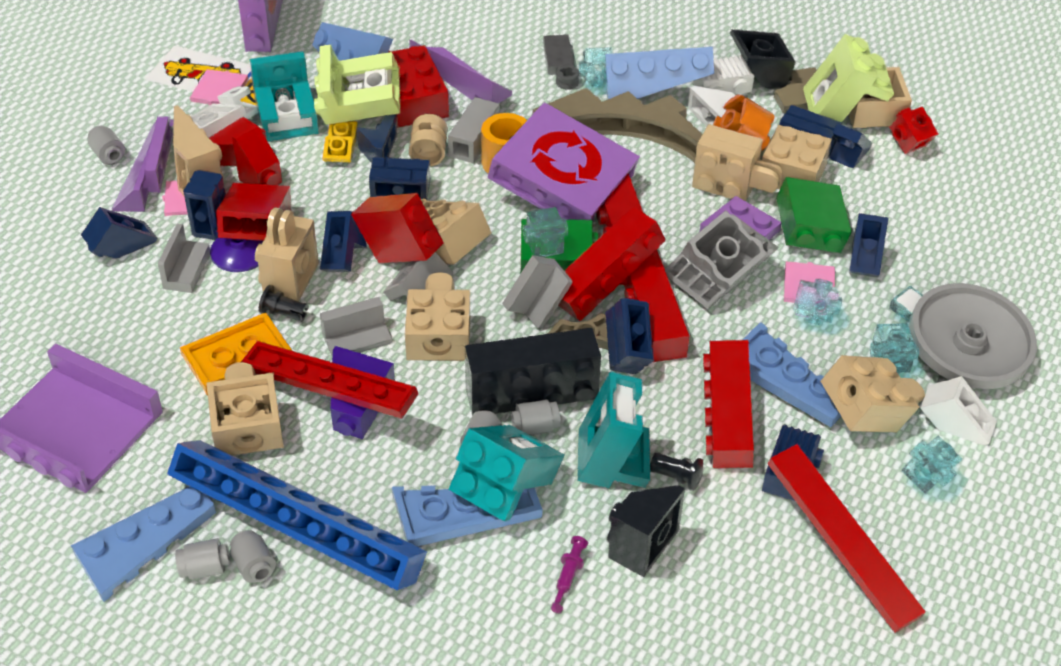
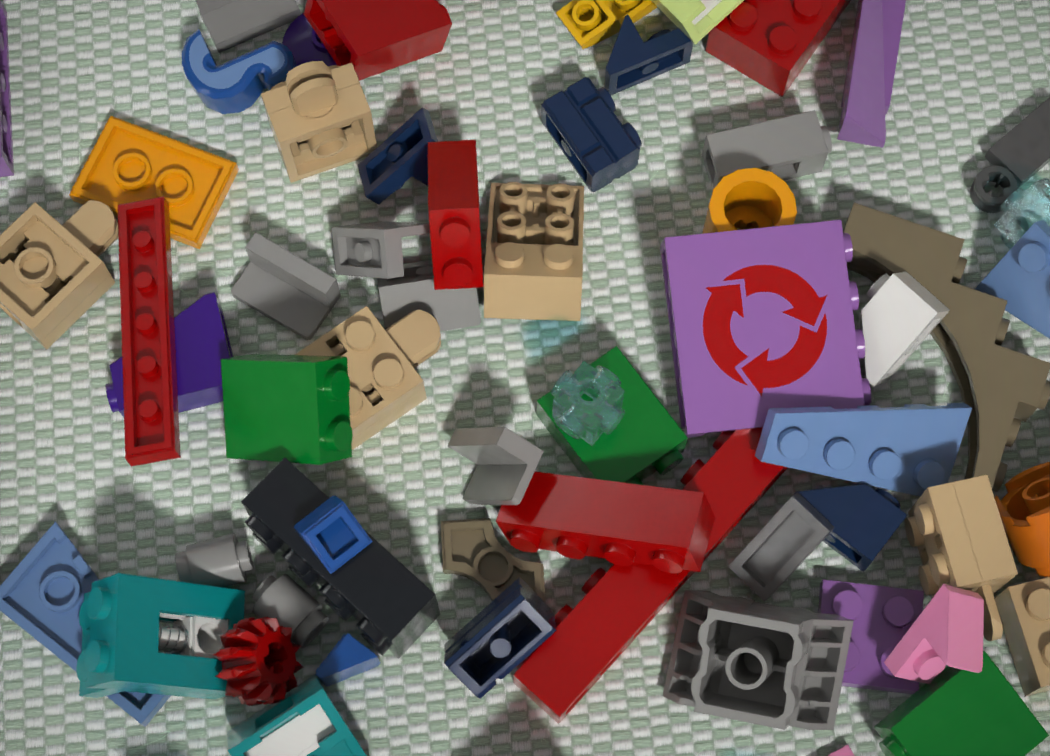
camera: 55 degrees right, 25 degrees up
black pin [258,285,309,322] -> none
tan wheel [409,114,447,167] -> none
none -> blue animal [182,29,297,114]
none -> red gear [214,617,304,706]
none -> green brick [221,354,353,465]
none -> blue slope [294,495,373,574]
none -> blue slope [315,633,381,687]
none -> light grey panel [332,221,430,279]
none -> flat silver tile [728,492,835,602]
none -> medium blue wing [755,403,972,496]
none -> dark blue slope [793,484,907,572]
none -> white slope [861,272,950,387]
none -> bright pink slope [884,584,984,684]

